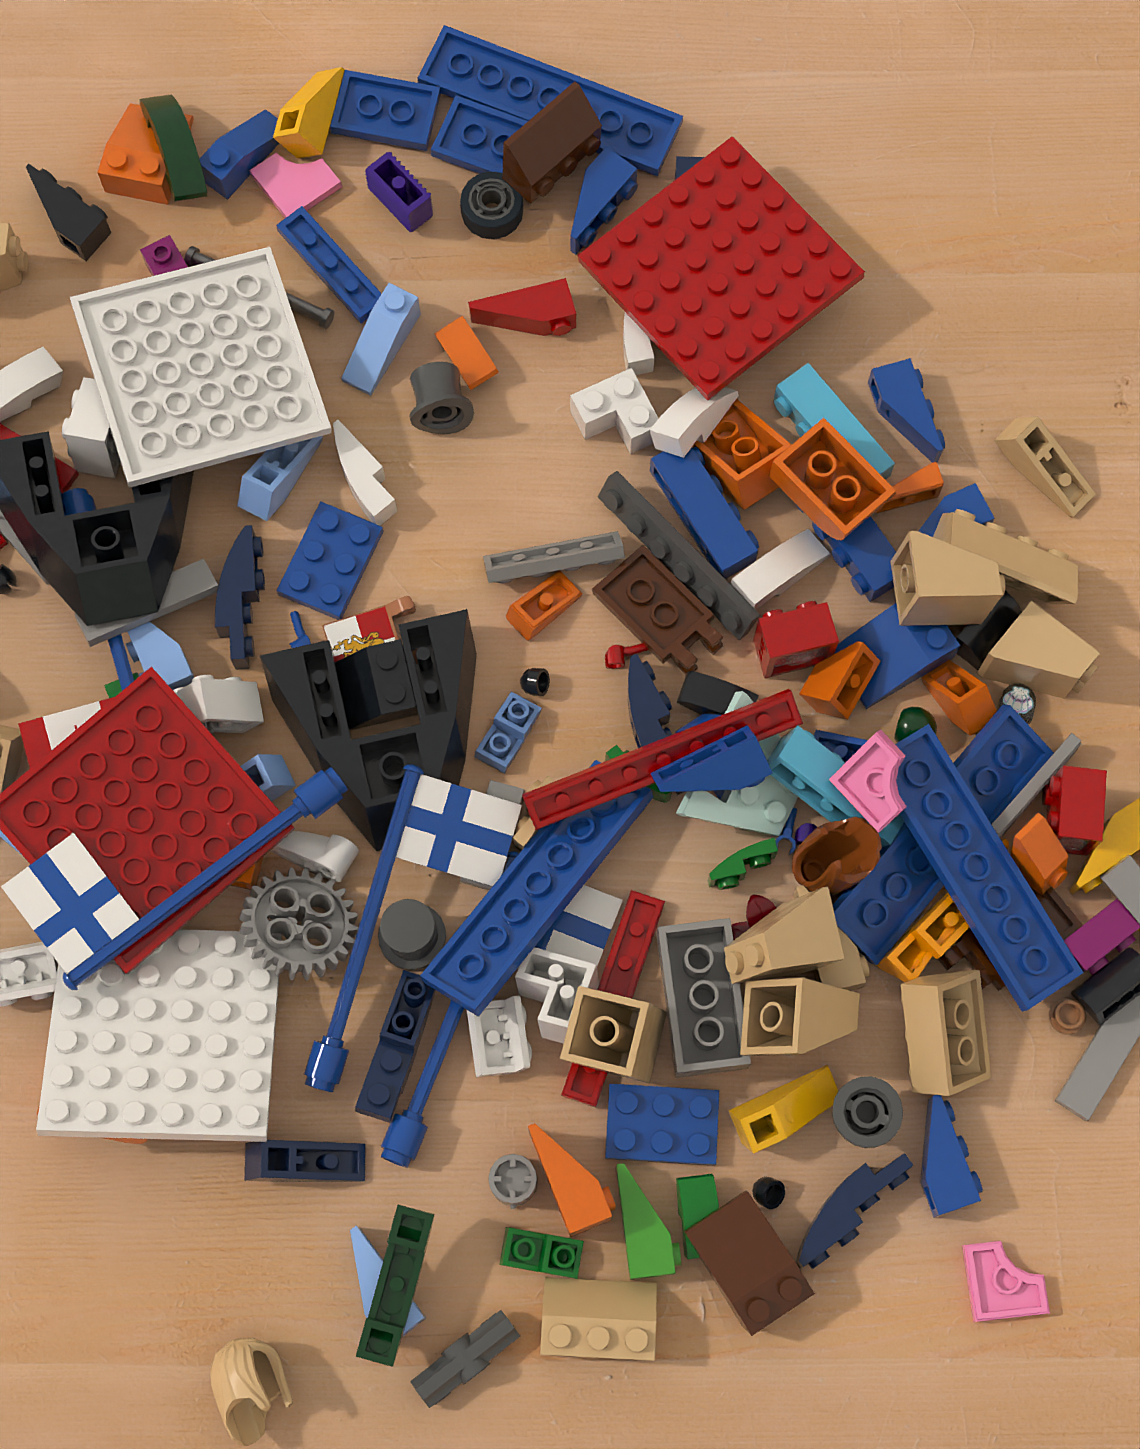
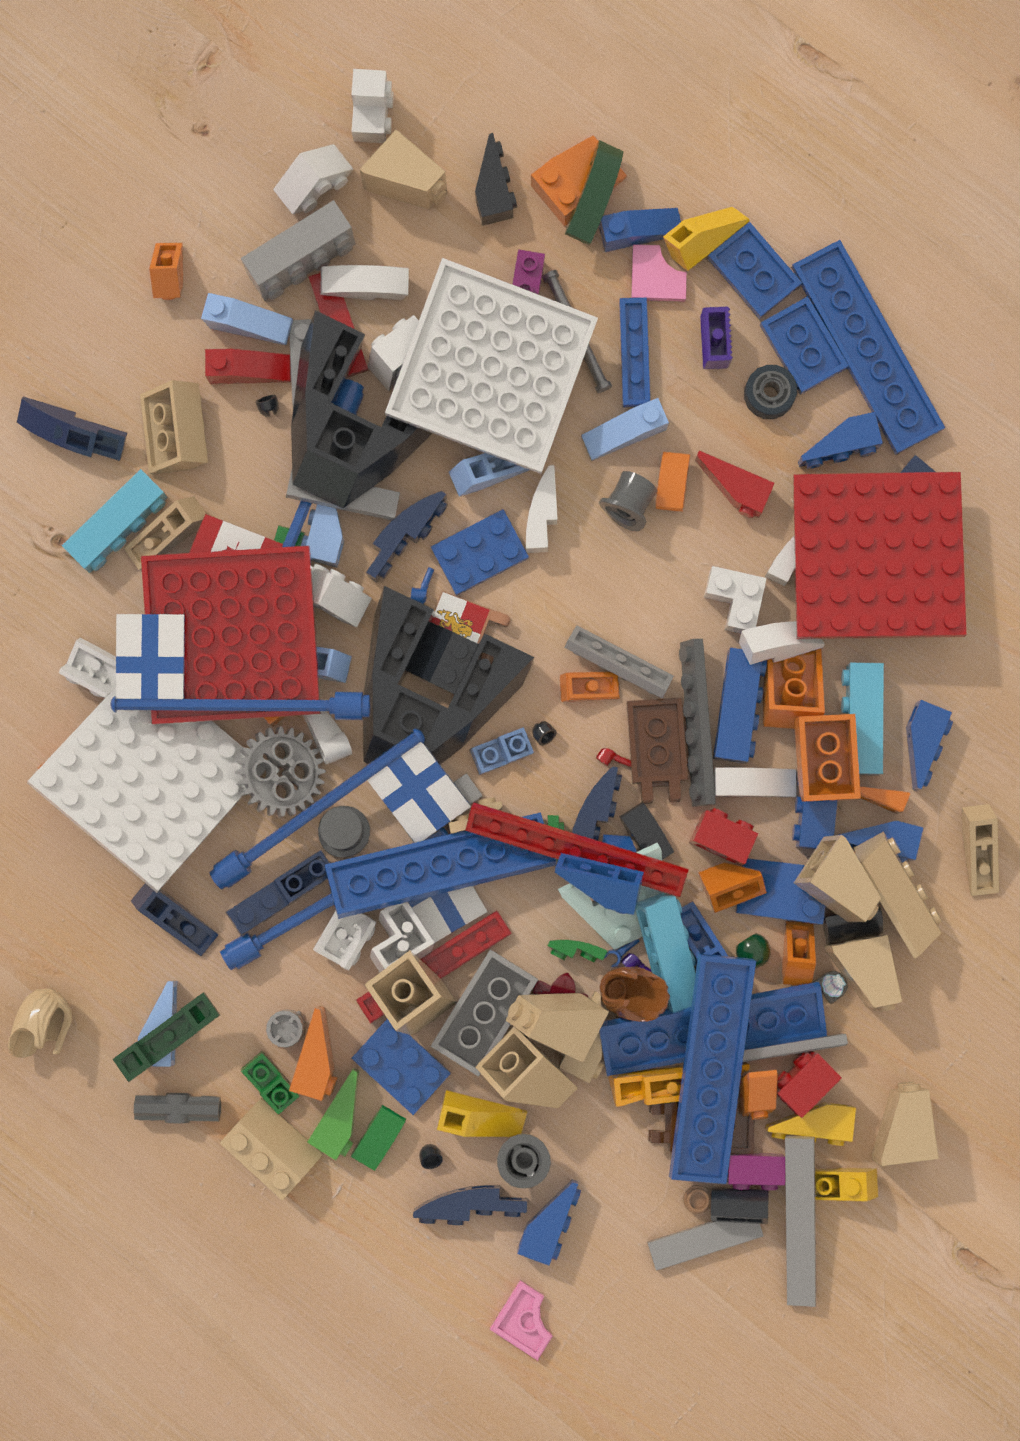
camera: 40 degrees right, 10 degrees up
reddish brown slope [502,82,602,204] -> none
reddish brown slope [684,1190,815,1336] -> none
bright pink tile [829,730,907,833] -> none
tan slope [901,970,991,1096] -> none

